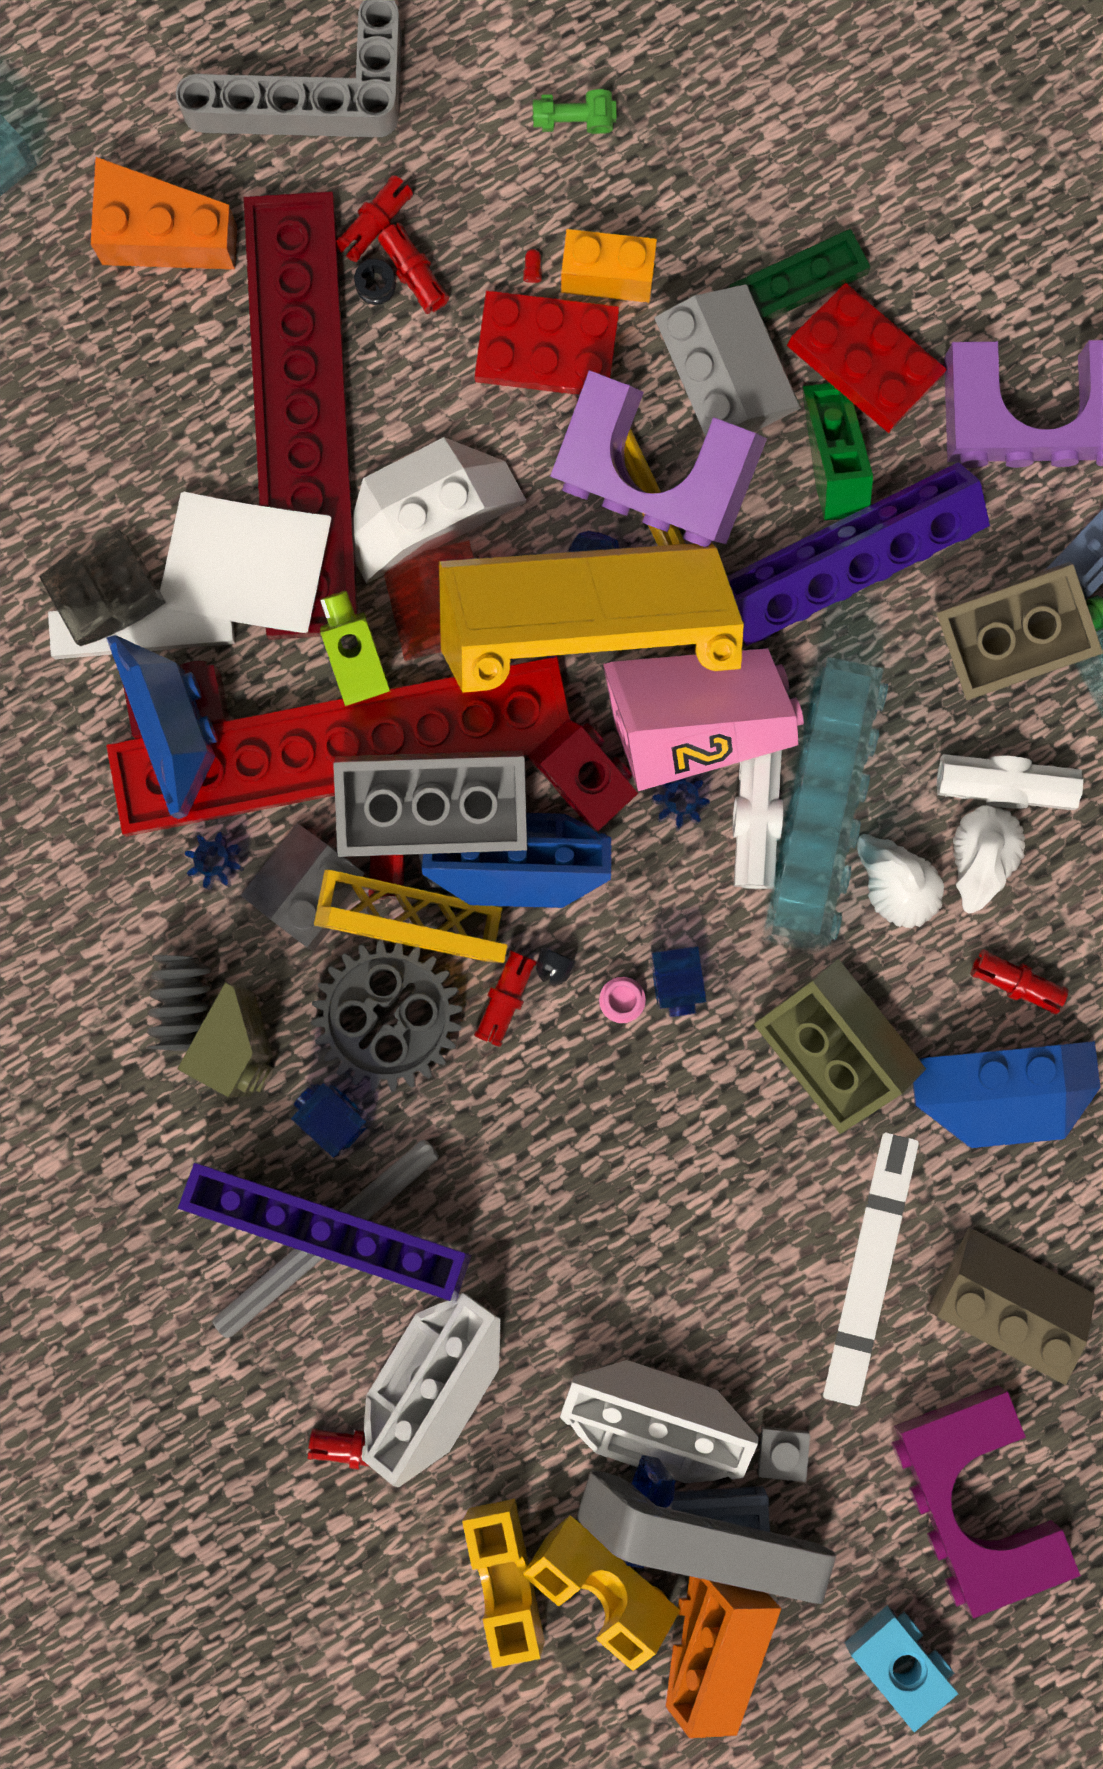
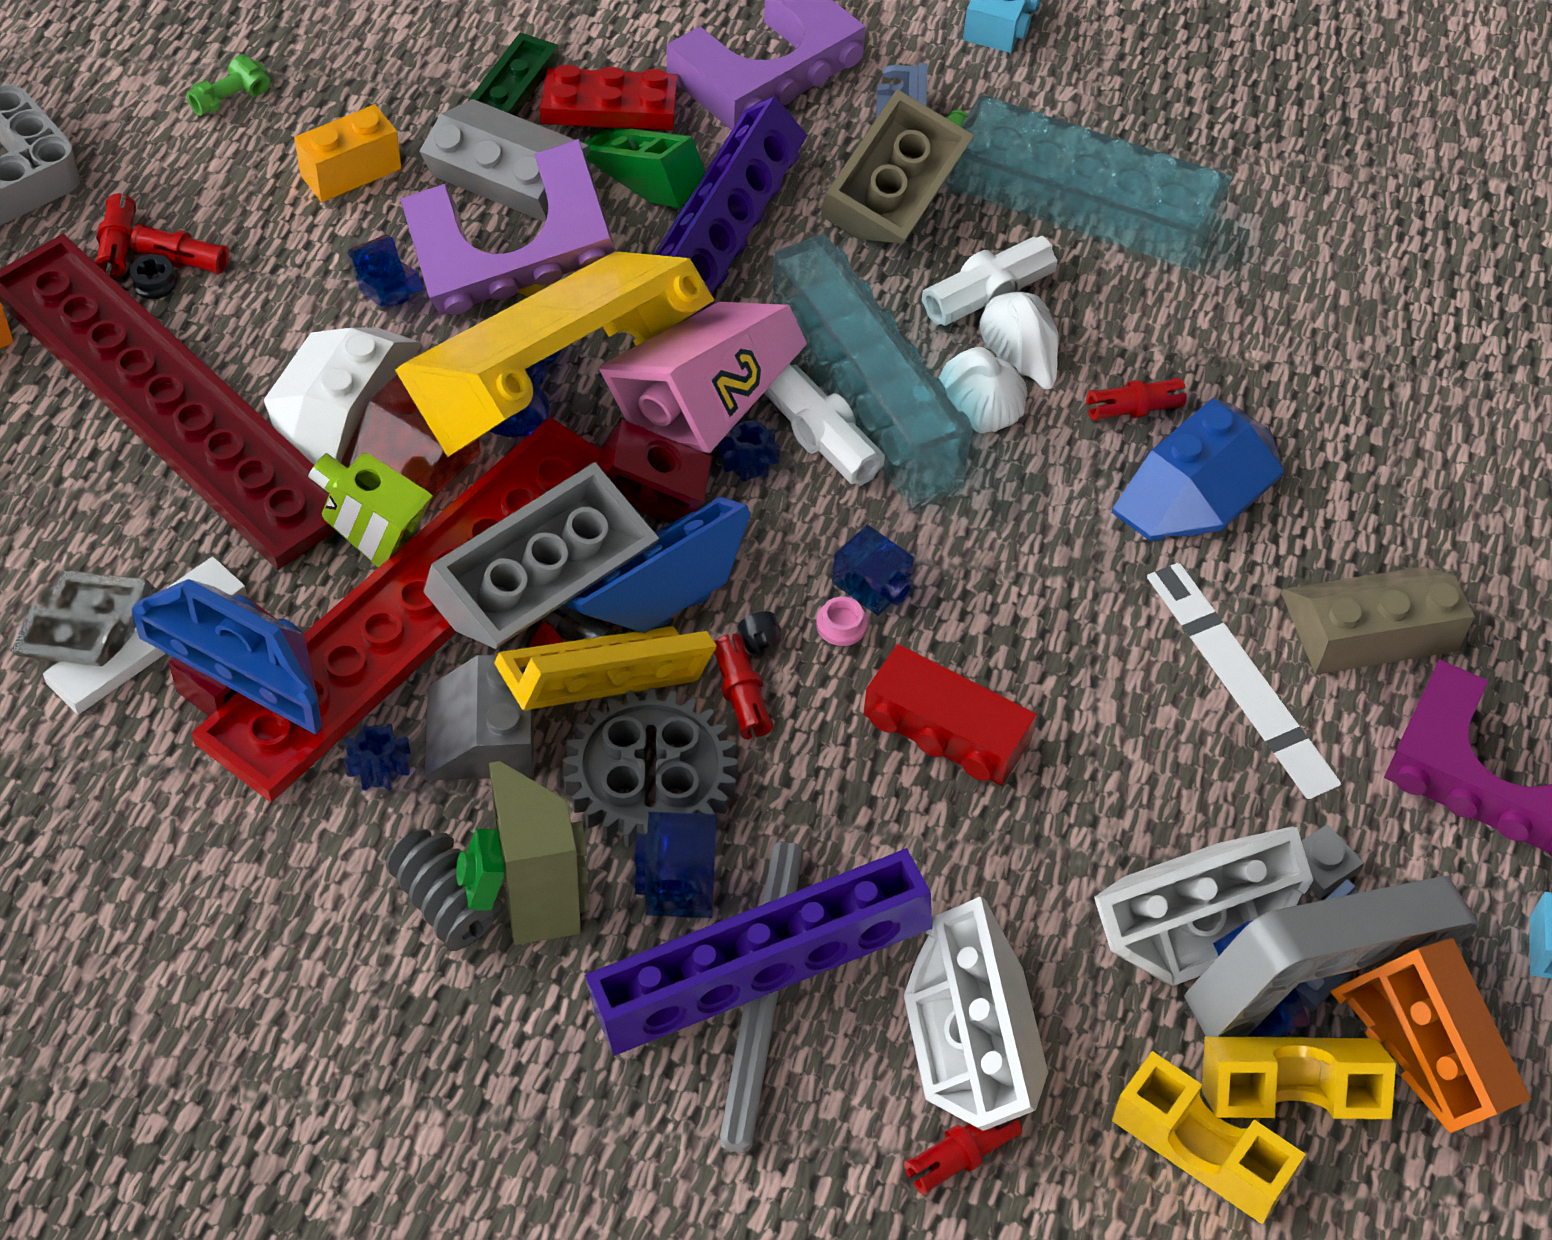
camera: 45 degrees left, 30 degrees down
white sticker [157,492,331,633] -> none
red plate [474,290,619,395] -> none
red piece [523,249,542,283] -> none
olive slope [753,959,926,1134] -> none
none -> clear blue bracket [348,234,424,307]
none -> green plate [456,828,505,911]
none -> red brick [863,643,1037,786]

